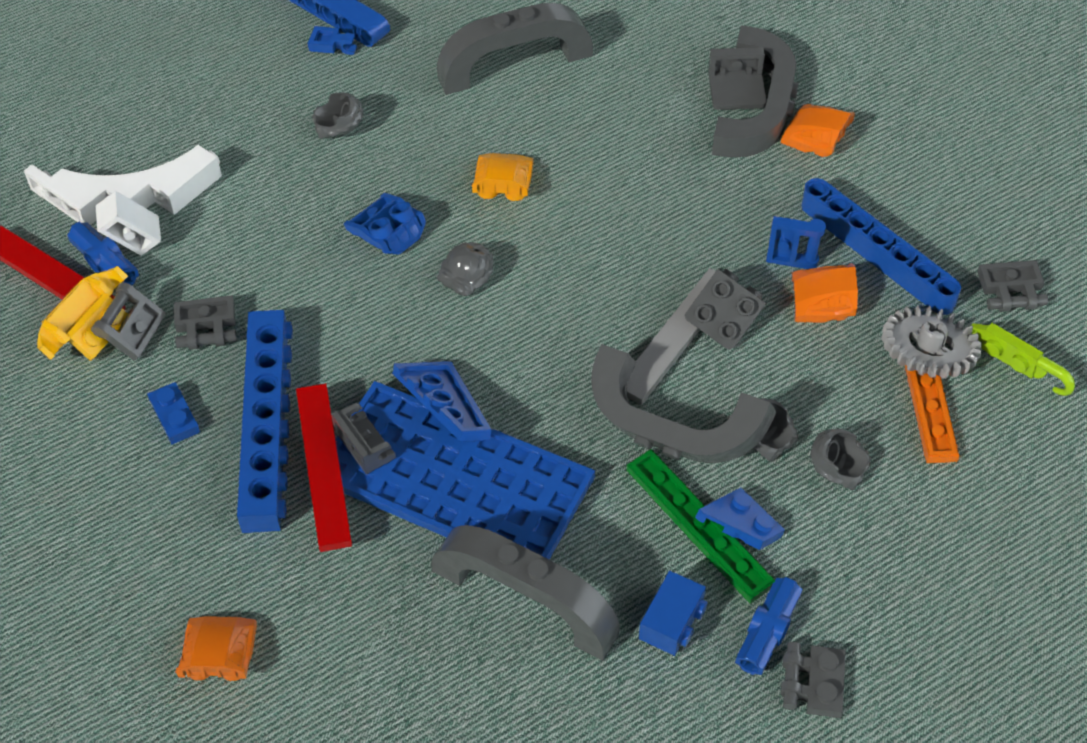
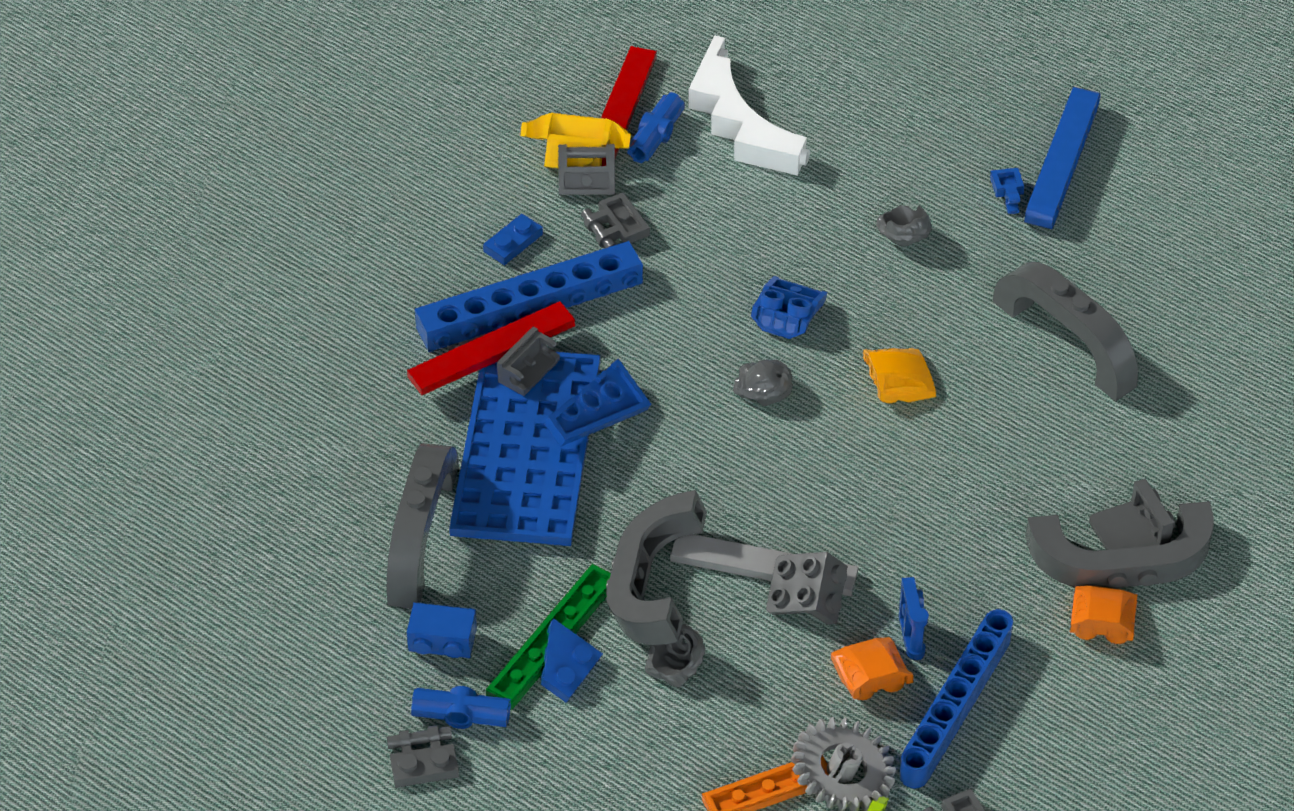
camera: 70 degrees right, 5 degrees down
white brick [96,191,161,256] -> none
orange slope [176,616,257,681] -> none
dark grey hair [811,429,872,490] -> none

